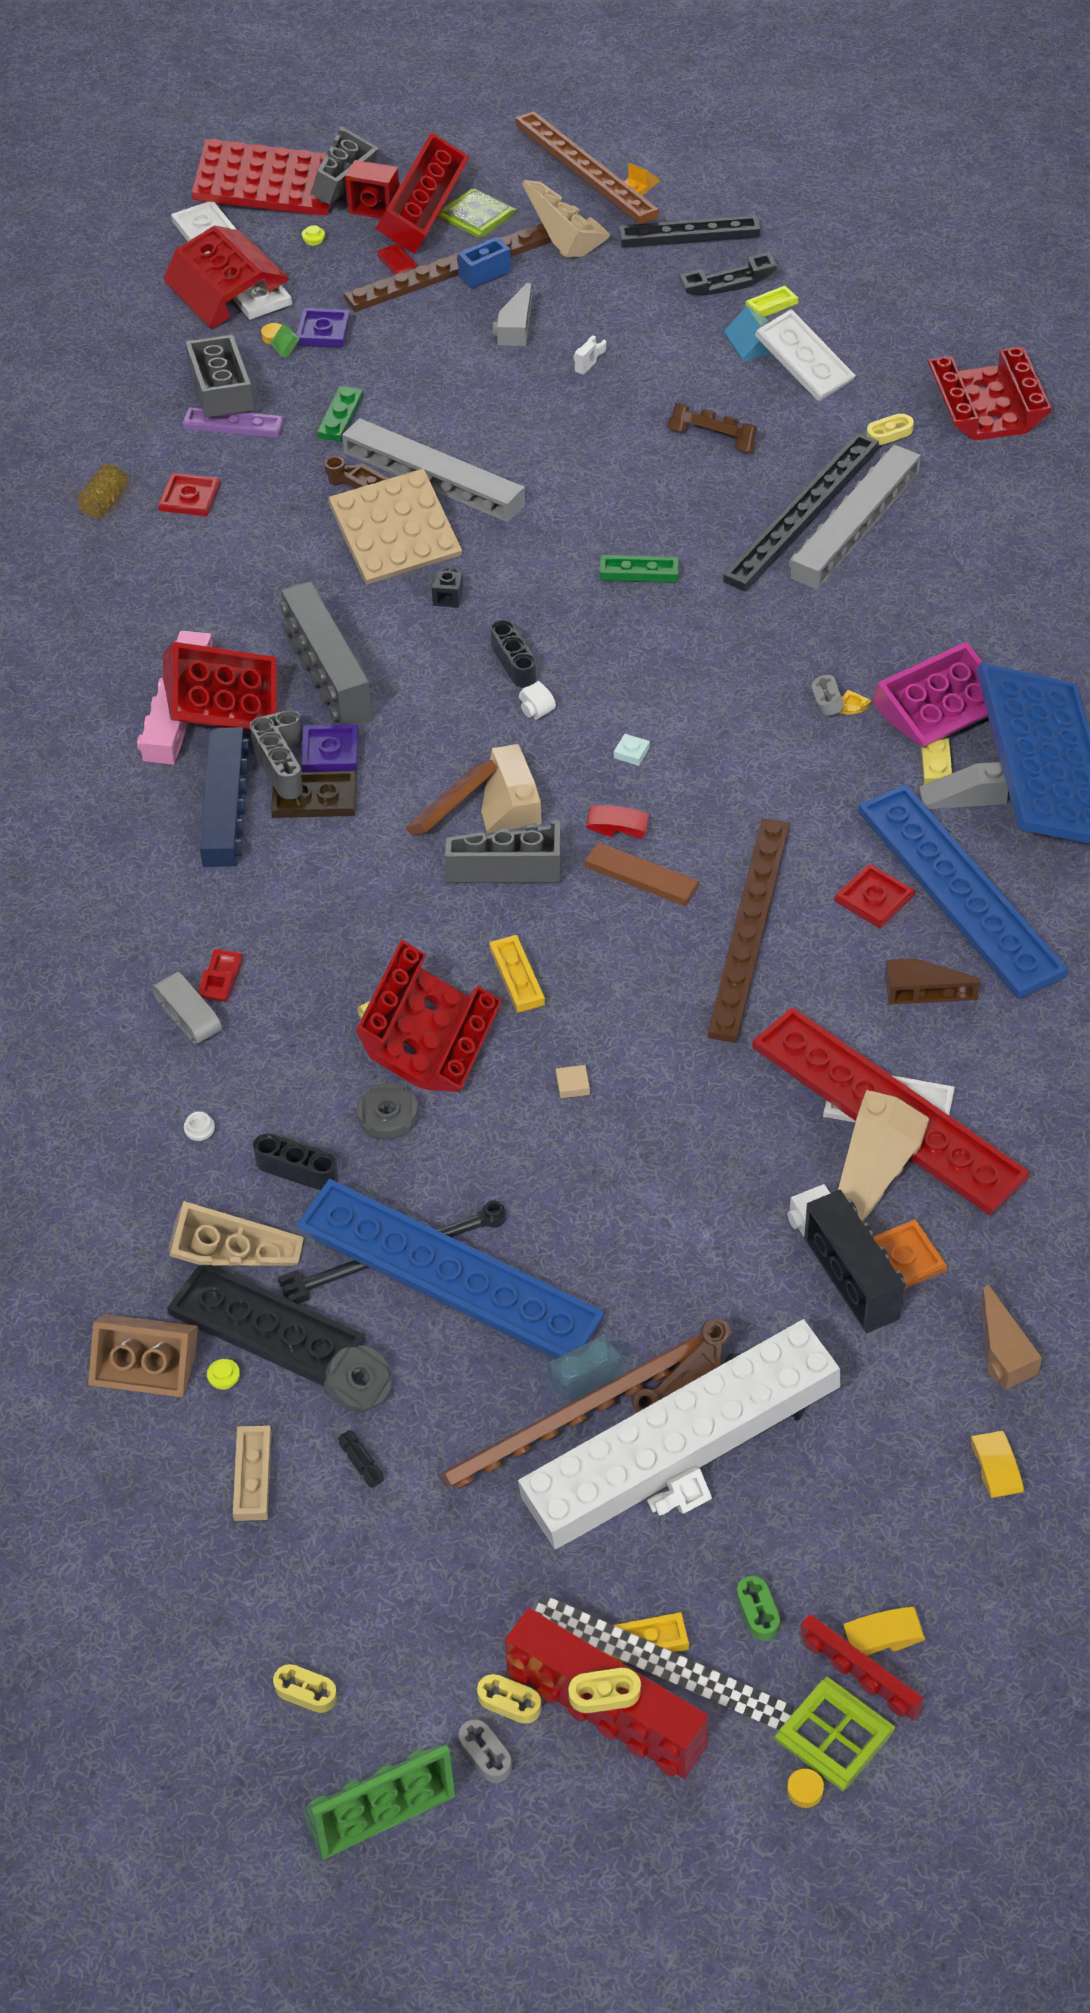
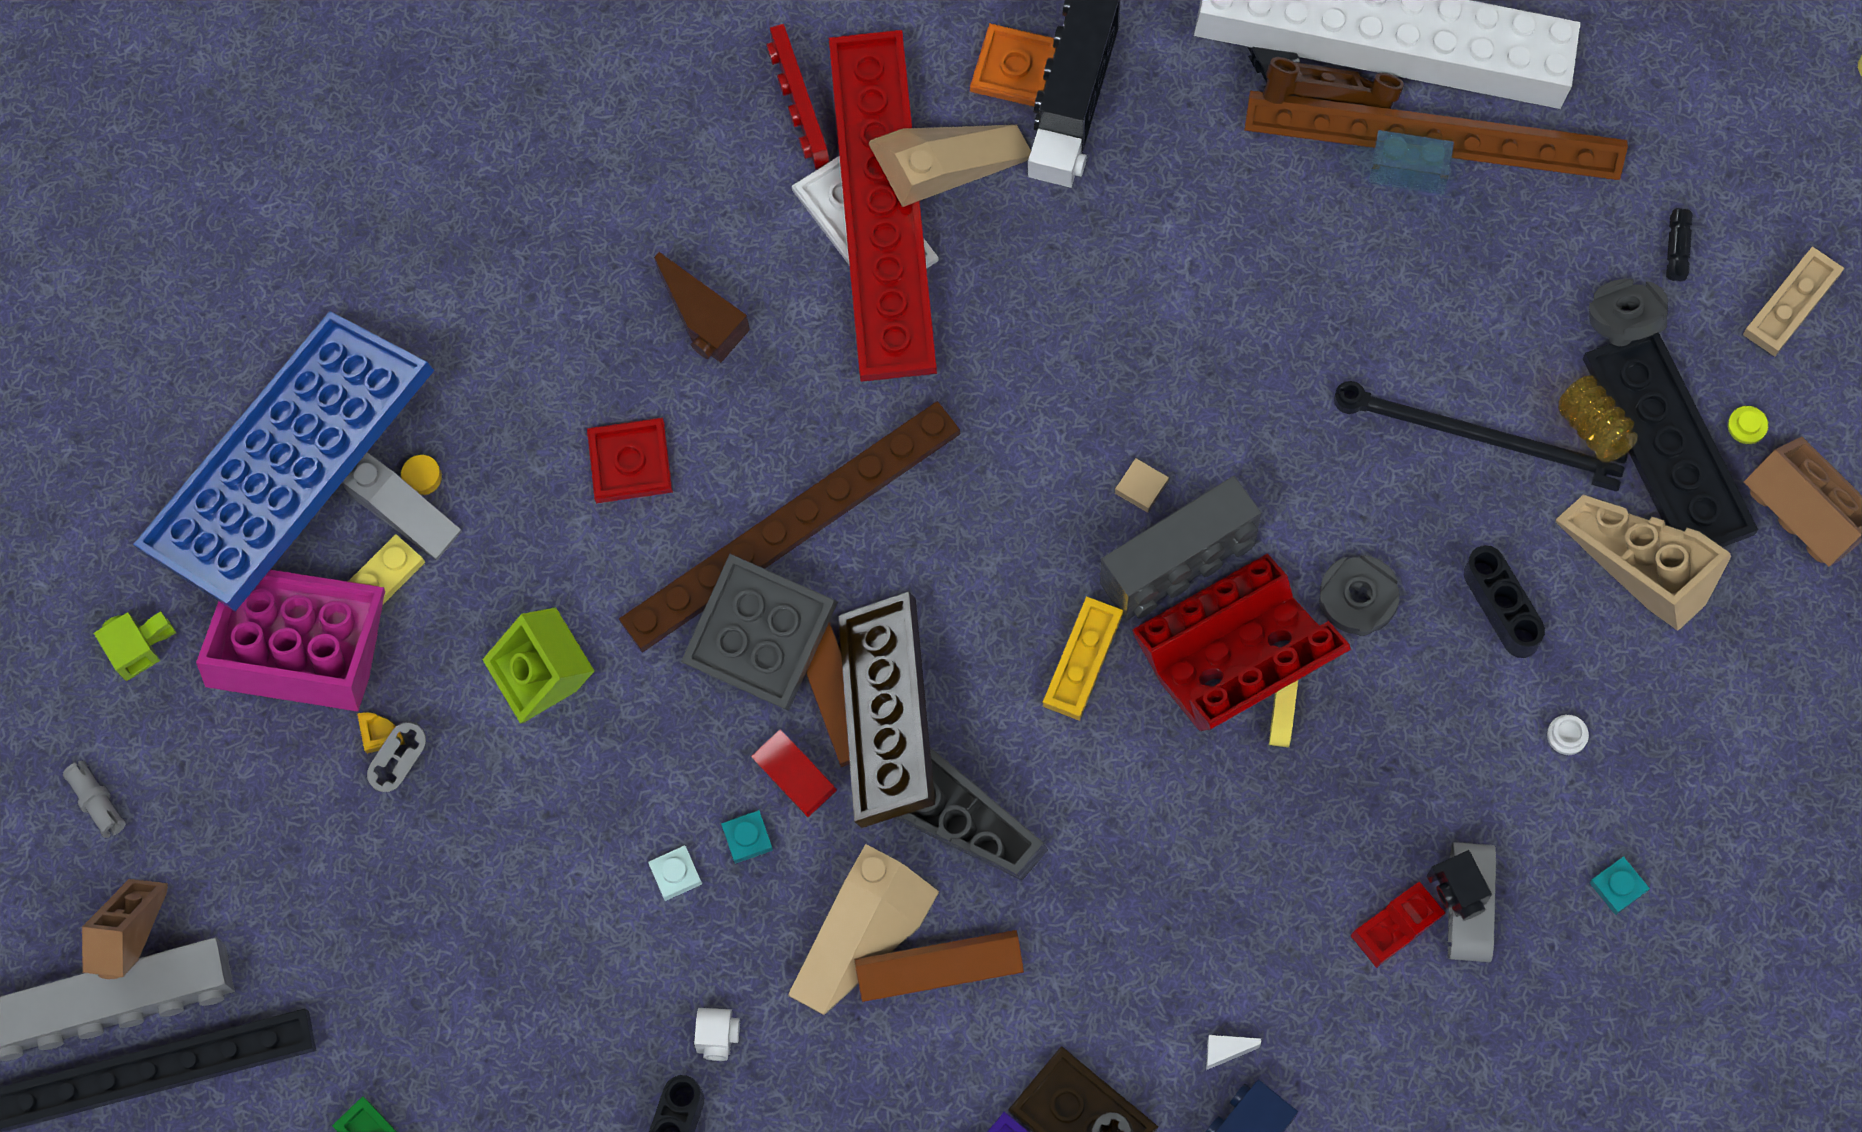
camera: 135 degrees left, 20 degrees up
blue plate [296,1179,605,1367] -> none
blue plate [858,784,1068,999] -> none
none -> light grey pin [63,761,126,838]
none -> medium nougat slope [82,879,168,979]
none -> lime brick [94,611,176,681]
none -> yellow tile [401,455,442,495]
none -> lime slope [482,607,594,724]
none -> dark grey plate [681,554,838,711]
none -> teal plate [721,810,773,864]
none -> red plate [766,24,829,169]
none -> plate [838,591,935,828]
none -> dark grey brick [1100,476,1261,621]
none -> white piece [1206,1035,1261,1070]
none -> black brick [1427,850,1492,921]
none -> clear yellow piece [1558,375,1638,462]
none -> teal plate [1590,856,1650,915]

